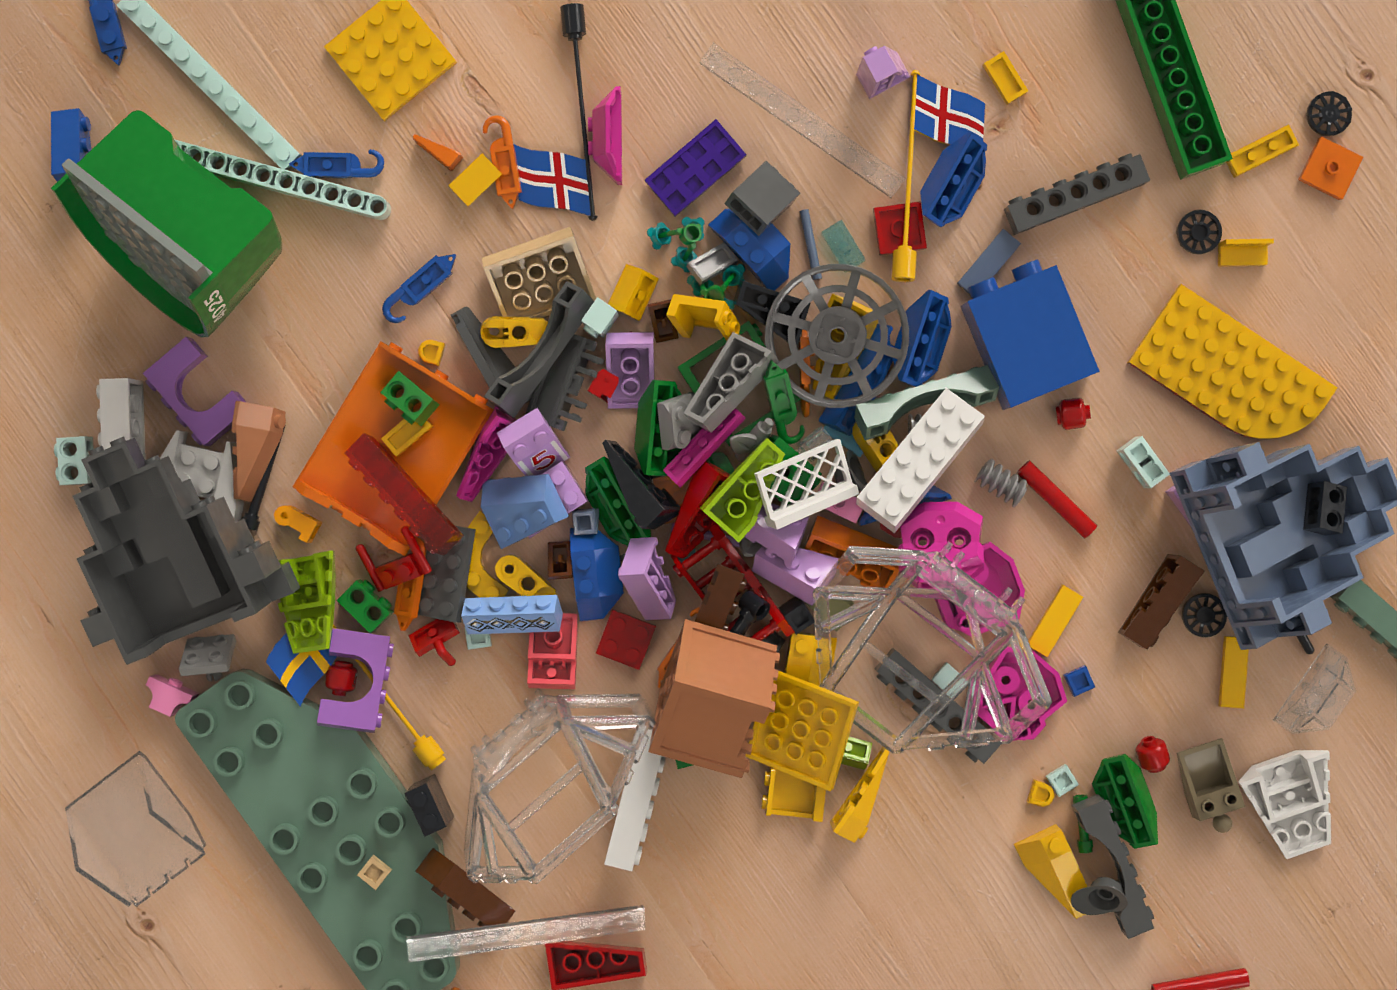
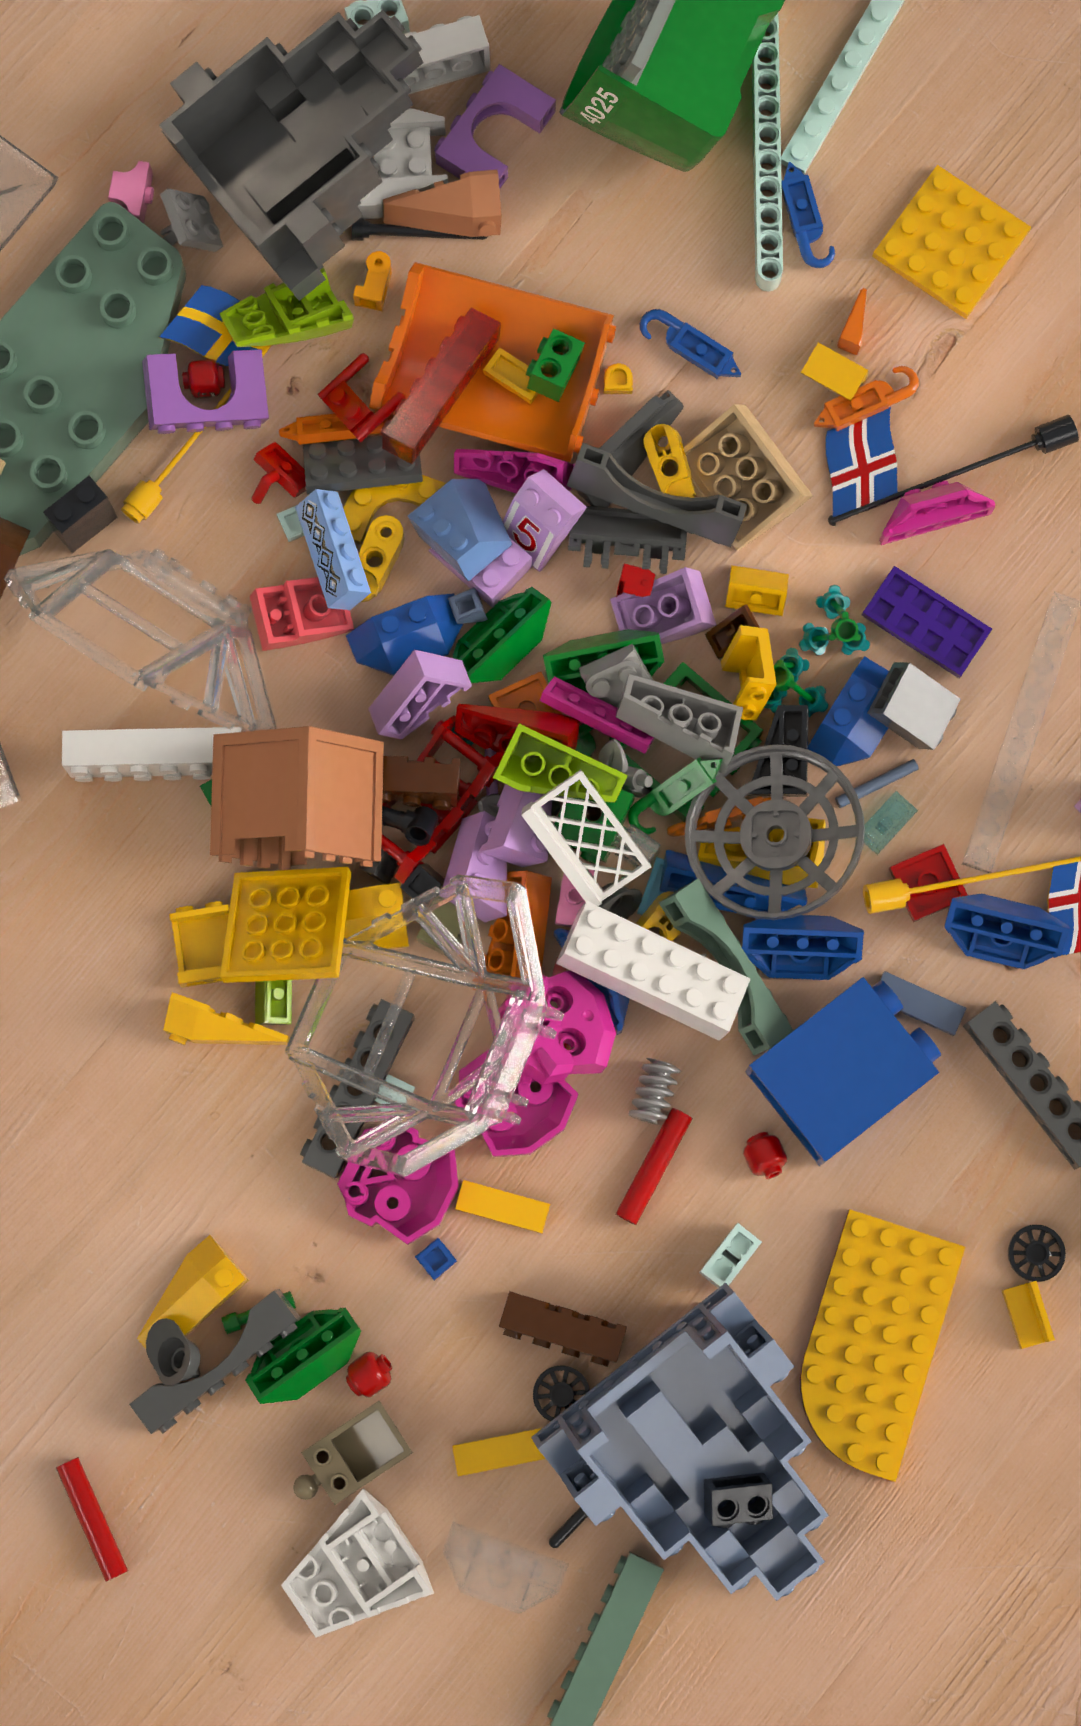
camera: 75 degrees right, 10 degrees down
green brick [336,579,394,634] -> none
reddish brown slope [548,541,573,580] -> none
light aqua brick [581,297,619,338] -> none
red plate [596,609,656,670] -> none
black wedge [602,440,681,530] -> none
light grey tile [686,242,738,285] -> none
yellow tile [1027,779,1054,807] -> none
light aqua tile [1046,764,1079,797] -> none

